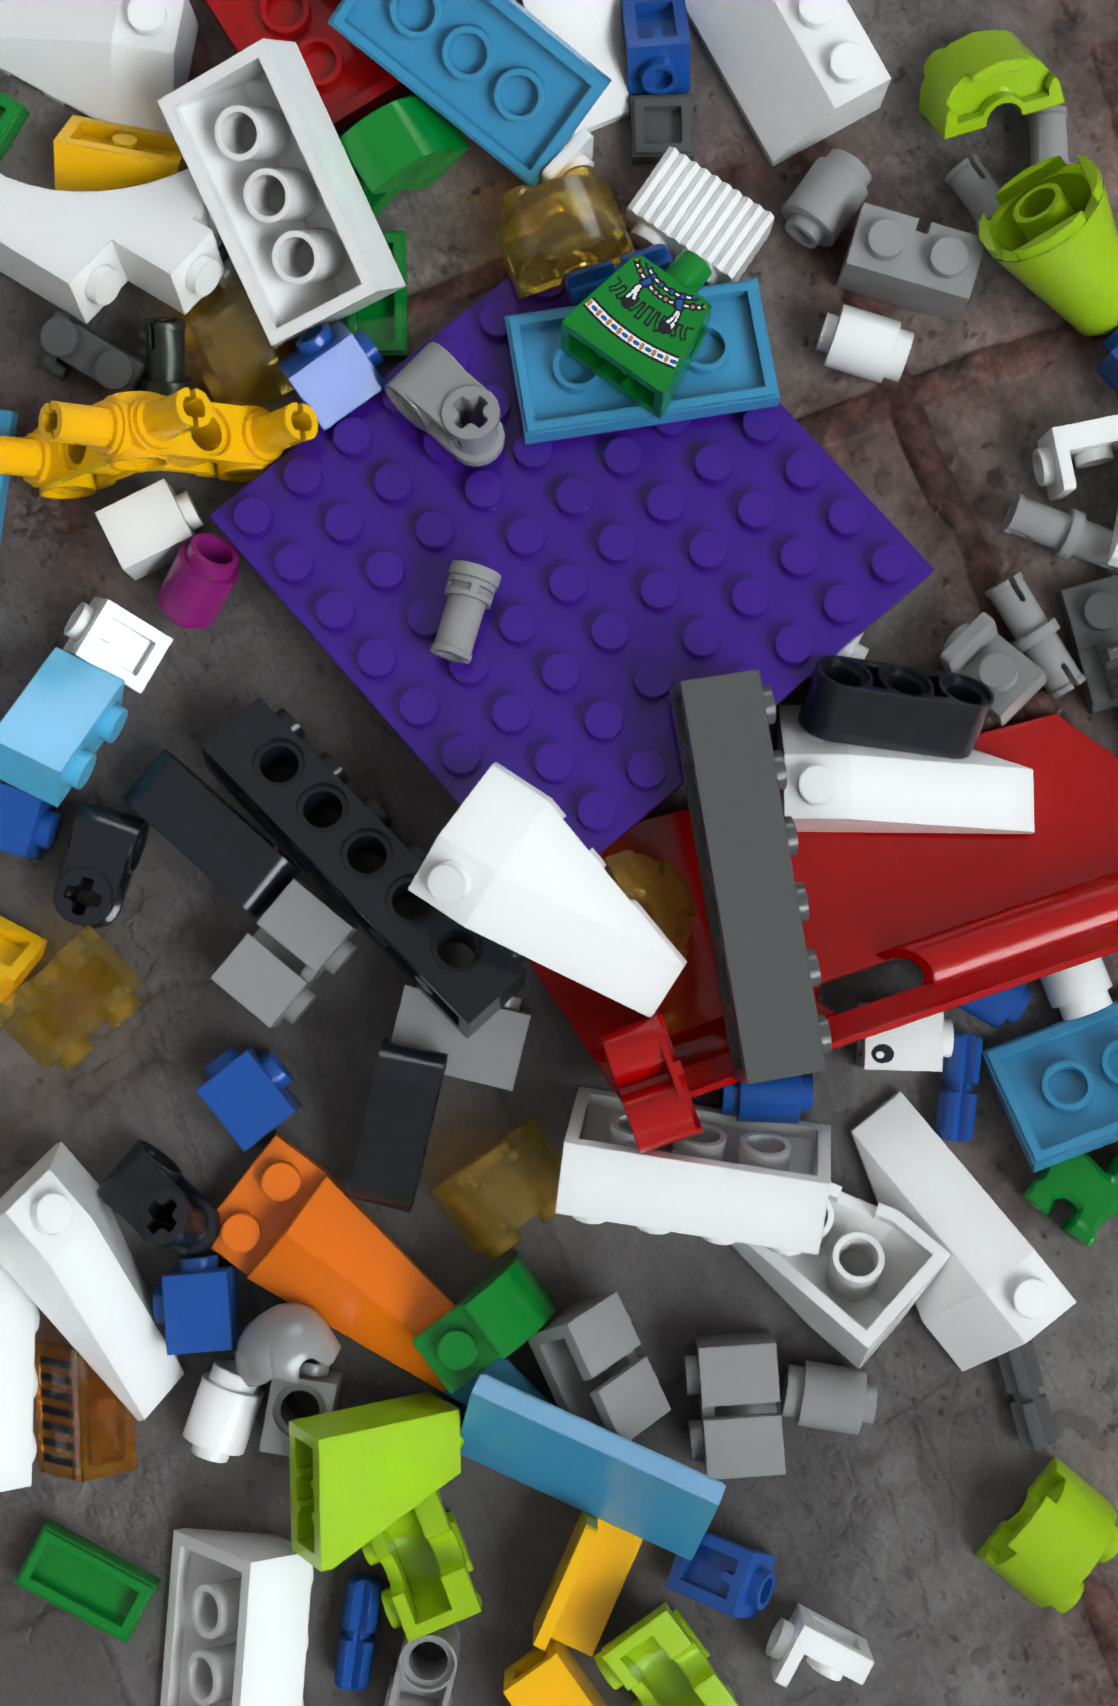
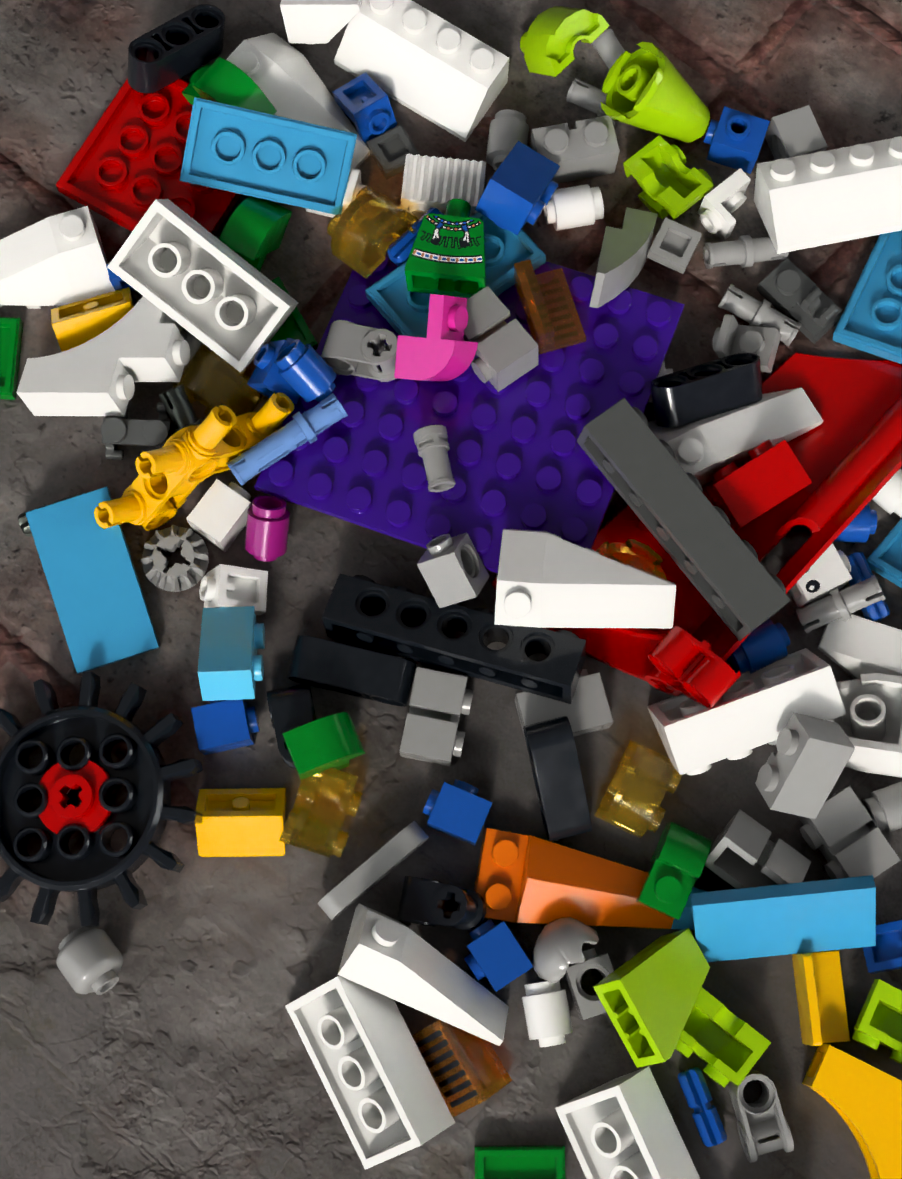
camera: 30 degrees left, 10 degrees down
none -> light grey gear [140,525,209,592]
none -> medium blue pin [226,393,348,486]
none -> blue brick [274,339,337,402]
none -> green brick [282,712,365,780]
none -> light grey beam [318,821,429,921]
none -> dark pink brick [394,294,478,381]
none -> light grey brick [417,533,490,608]
none -> light grey piece [464,286,539,392]
none -> blue brick [475,141,560,235]
none -> clear orange panel [514,259,586,355]
none -> light grey slope [589,207,658,308]
none -> lime cylinder [623,135,714,220]
none -> light grey tile [647,217,702,274]
none -> red brick [706,439,812,530]
none -> light grey piece [755,712,855,819]
none -> light grey pin [796,574,886,634]

